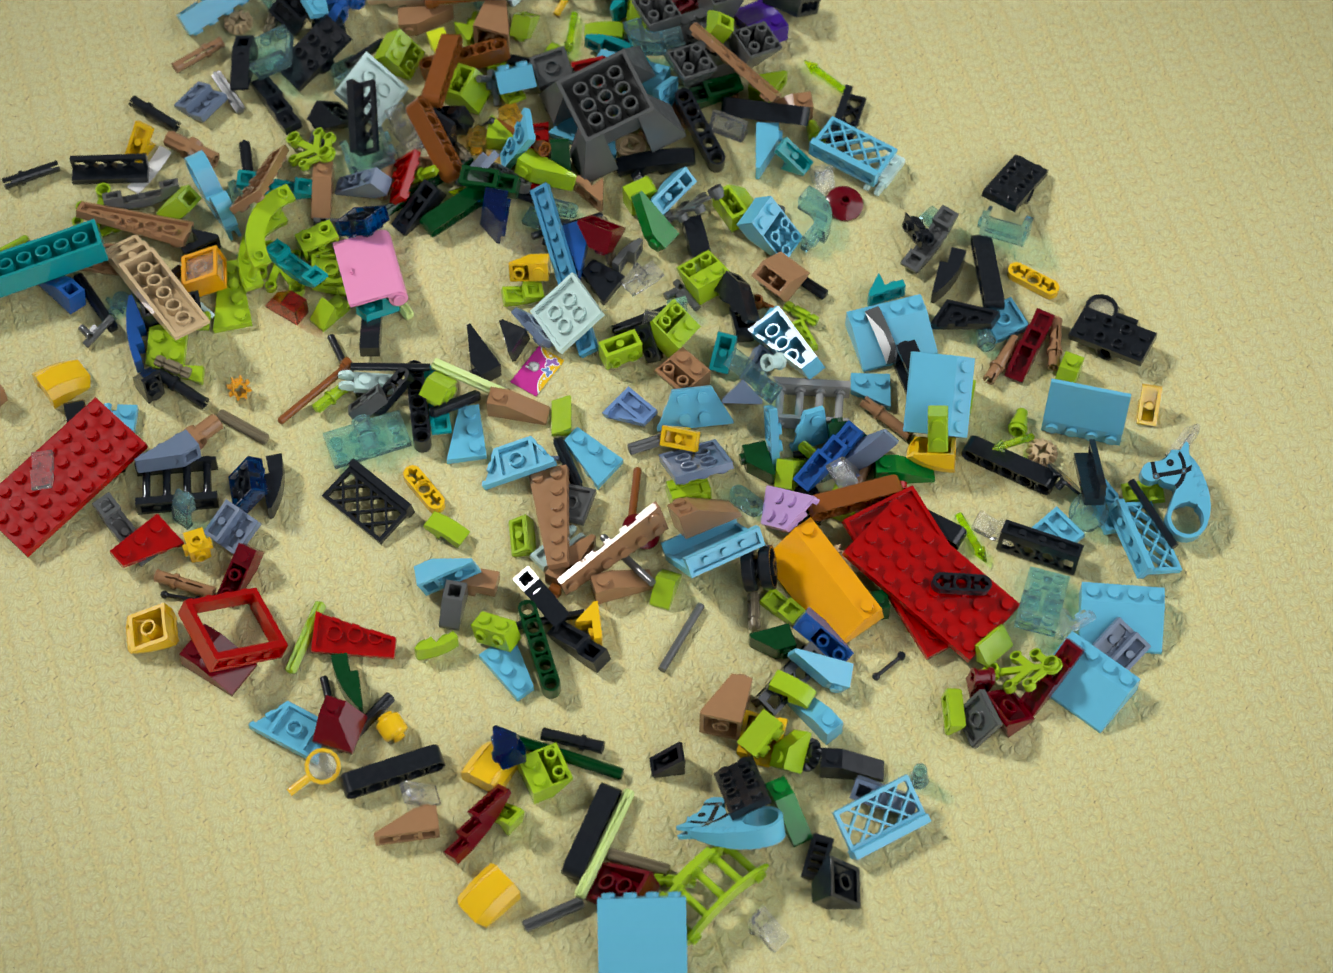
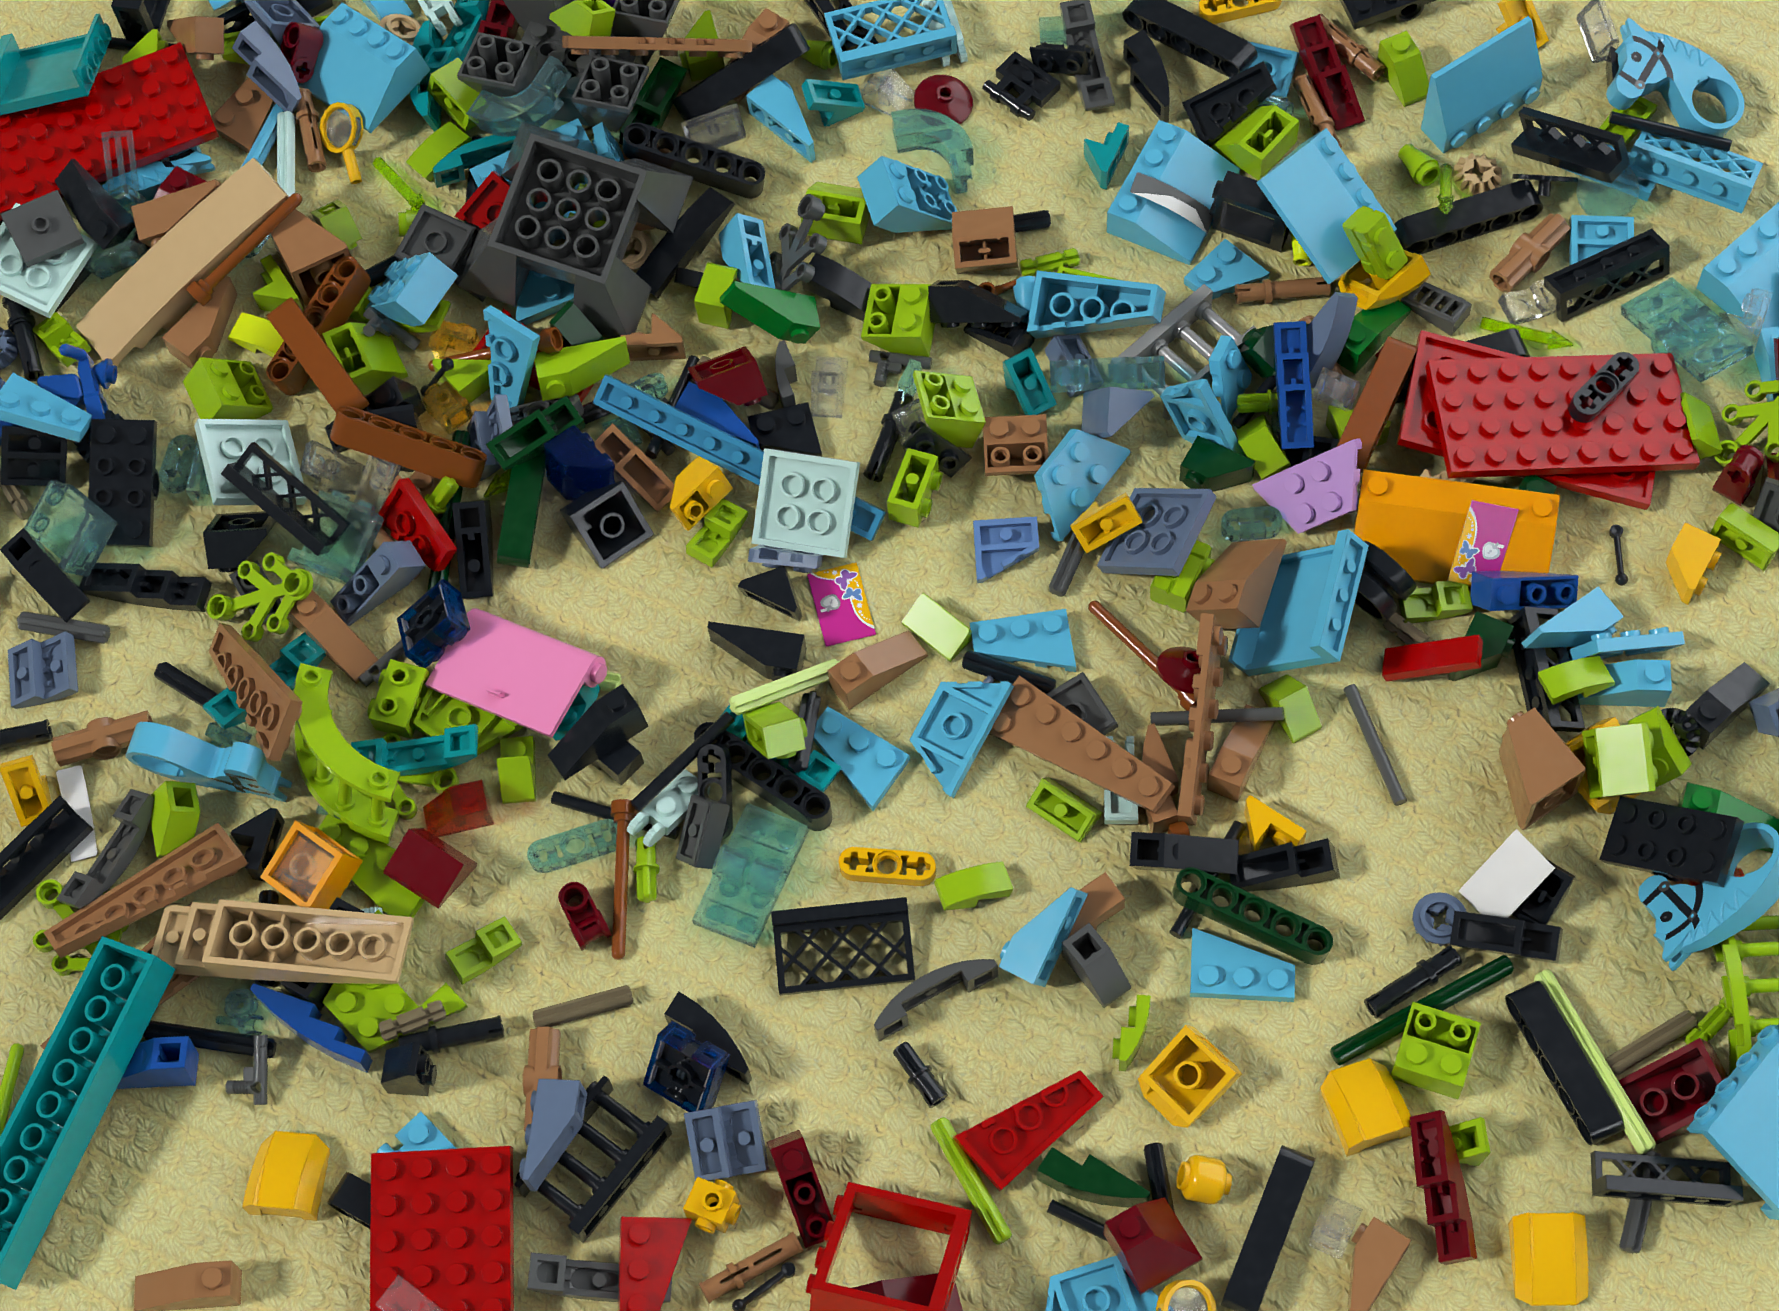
camera: 40 degrees left, 5 degrees up
clear light blue slope [172,488,196,530] -> none
light orange gear [226,375,252,401] -> none
black piece [345,38,383,69] -> none
dark tan axle [453,142,471,162] -> none
lime brick [471,611,521,652] -> none
clear blue slope [491,725,526,770] -> none
light aqua bush [760,352,787,372] -> none
none -> dark red slope [383,828,477,909]
none -> lime slope [445,916,522,985]
none -> clear light blue beam [527,819,617,873]
none -> black slope [548,684,649,780]
none -> dark red piece [558,882,612,951]
none -> black slope [560,481,654,569]
none -> medium nougat slope [589,423,674,513]
none -> dark grey slope [874,959,998,1041]
none -> black axle [893,1042,948,1108]
none -> black plate [982,51,1060,121]
none -> yellow slope [1138,1025,1242,1128]
none -> lime slope [1212,105,1299,180]
none -> red tile [1382,634,1483,682]
none -> dark grey slope [1401,282,1472,336]
none -> sand blue gear [1412,892,1467,947]
none -> sticker [1447,500,1519,585]
none -> black slope [1450,911,1563,964]
none -> white sticker [1459,829,1555,918]
none -> medium nougat piece [1489,213,1571,292]
none -> medium azure wing [1567,627,1685,661]
none -> black fence [1590,1151,1743,1207]
none -> yellow slope [1665,522,1722,605]

